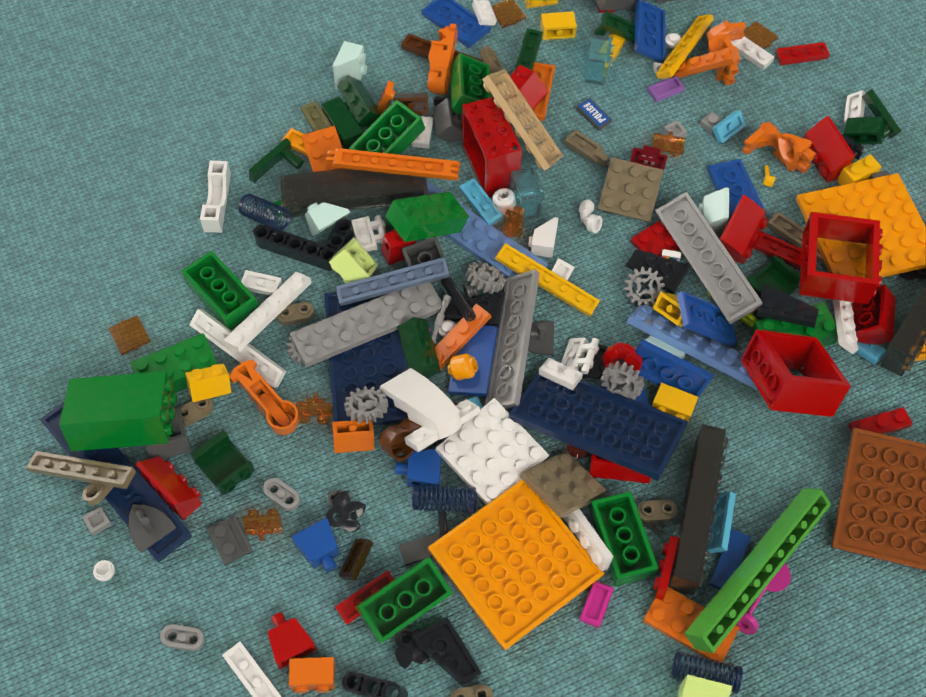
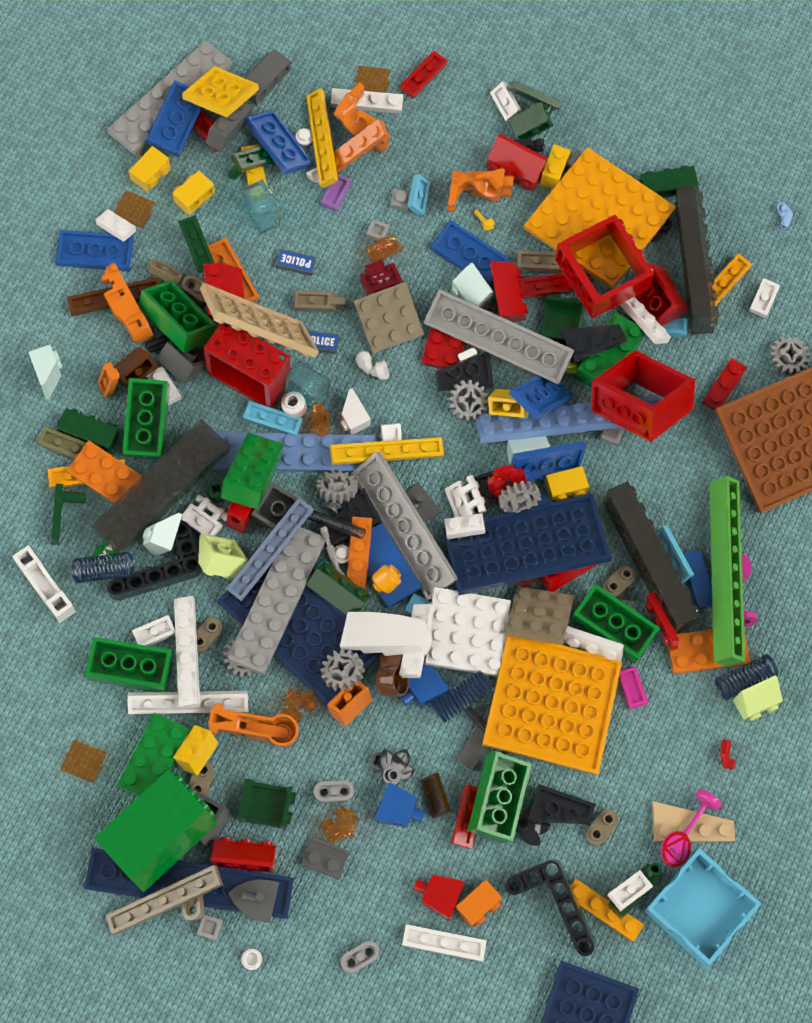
camera: 45 degrees left, 10 degrees up
orange hinge [325,148,461,180] -> none
dark green brick [337,75,381,127] -> none
none -> tile [307,330,339,354]
none -> light grey plate [600,427,624,447]

